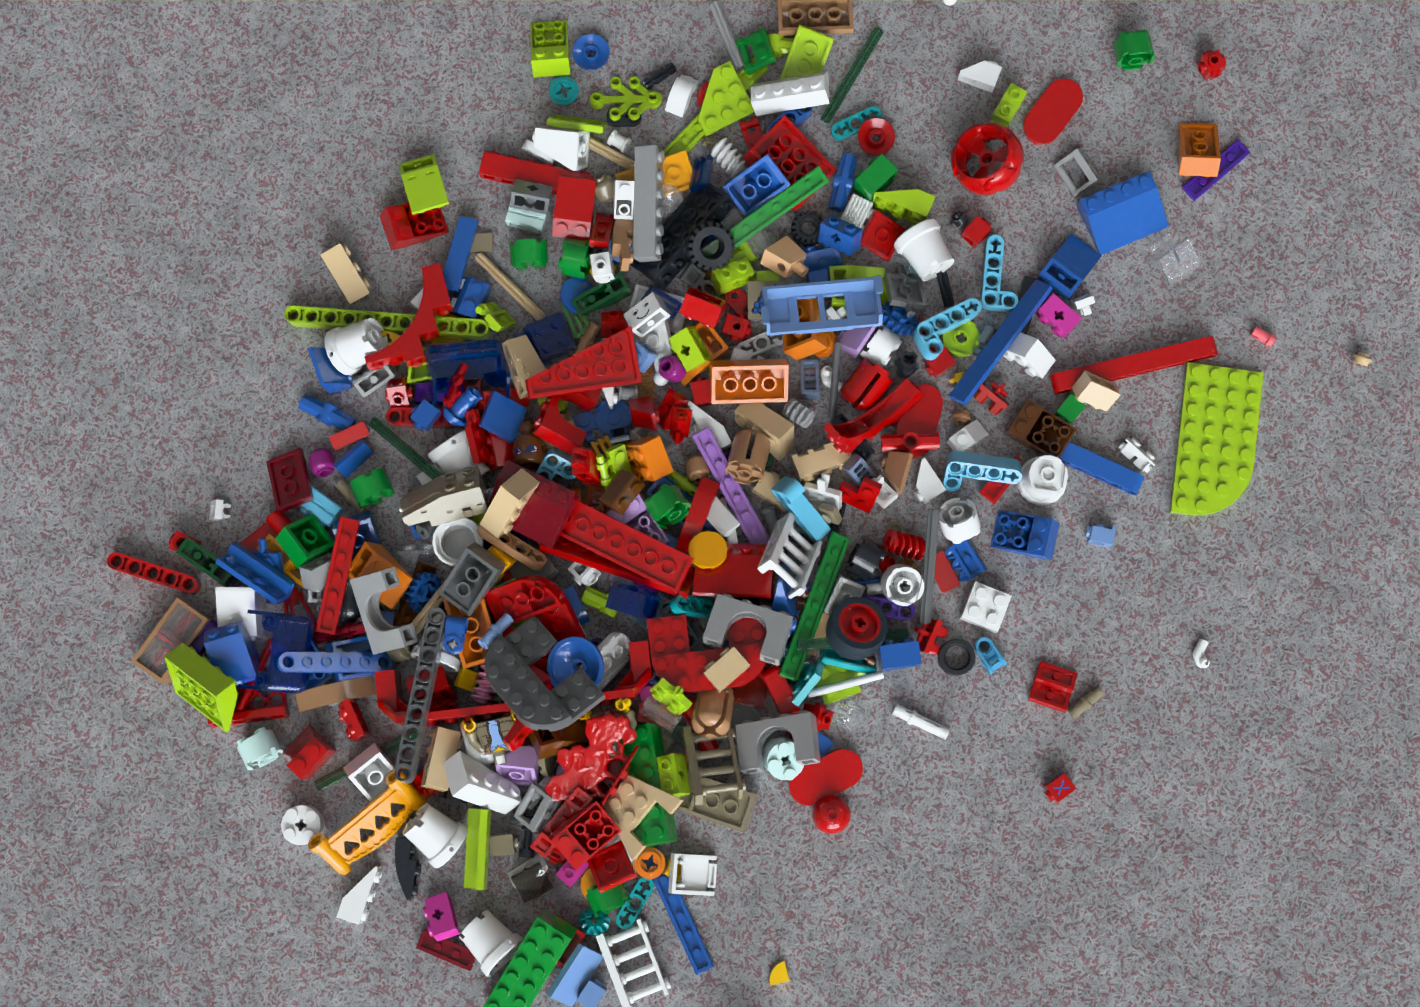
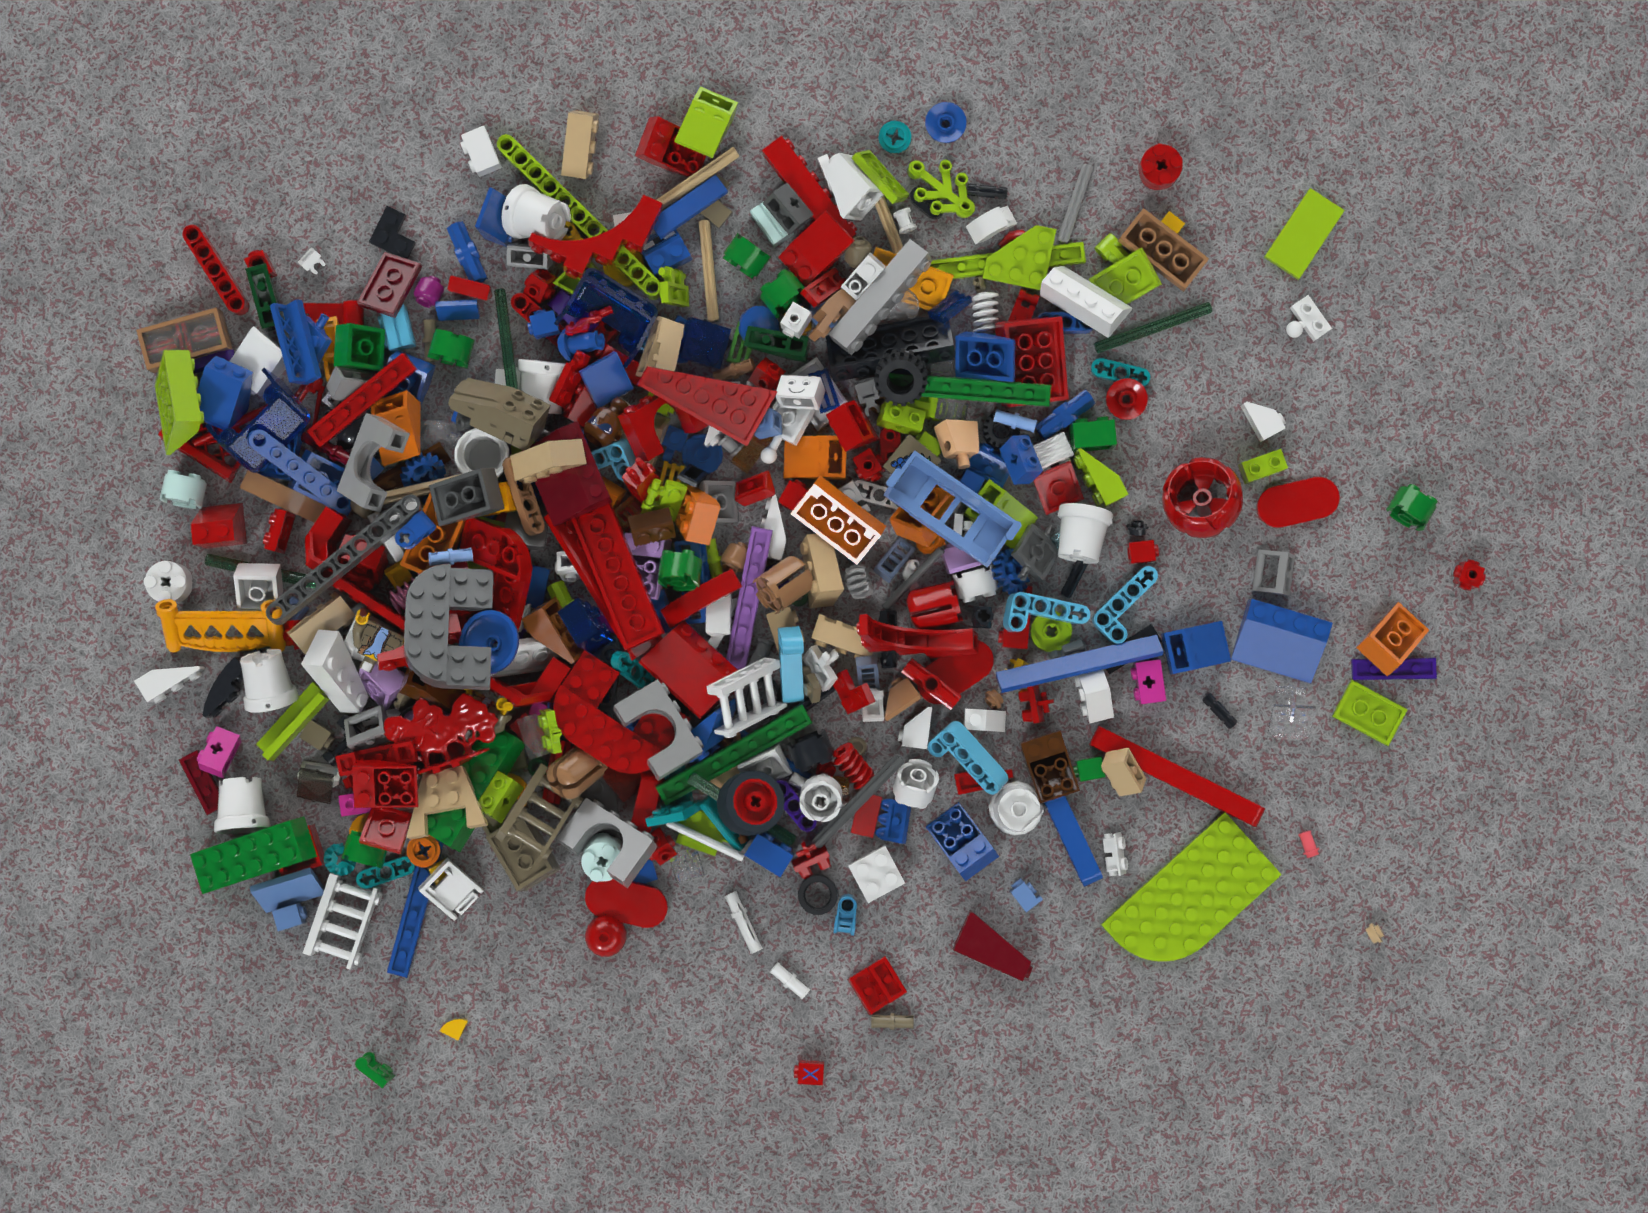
camera: 45 degrees right, 5 degrees up
lime slope [530,20,571,78] -> none
red slope [628,396,660,431] -> none
magenta head [659,355,687,382] -> none
lime brick [668,326,712,372] -> none
red hinge [670,406,693,444] -> none
light orange tile [688,531,727,569] -> none
tan brick [704,647,750,693] -> none
green plate [735,27,776,75] -> none
white tile [1070,294,1095,316] -> none
white arm [1192,639,1210,668] -> none
none -> black plate [369,206,416,259]
none -> white brick [460,126,502,177]
none -> dark orange slope [522,597,588,664]
none -> tan axle [656,147,739,210]
none -> white pin [770,962,810,999]
none -> dark red slope [953,910,1033,981]
none -> light blue pin [993,409,1037,433]
none -> black axle [1203,693,1237,729]
none -> lime tile [1332,680,1408,746]

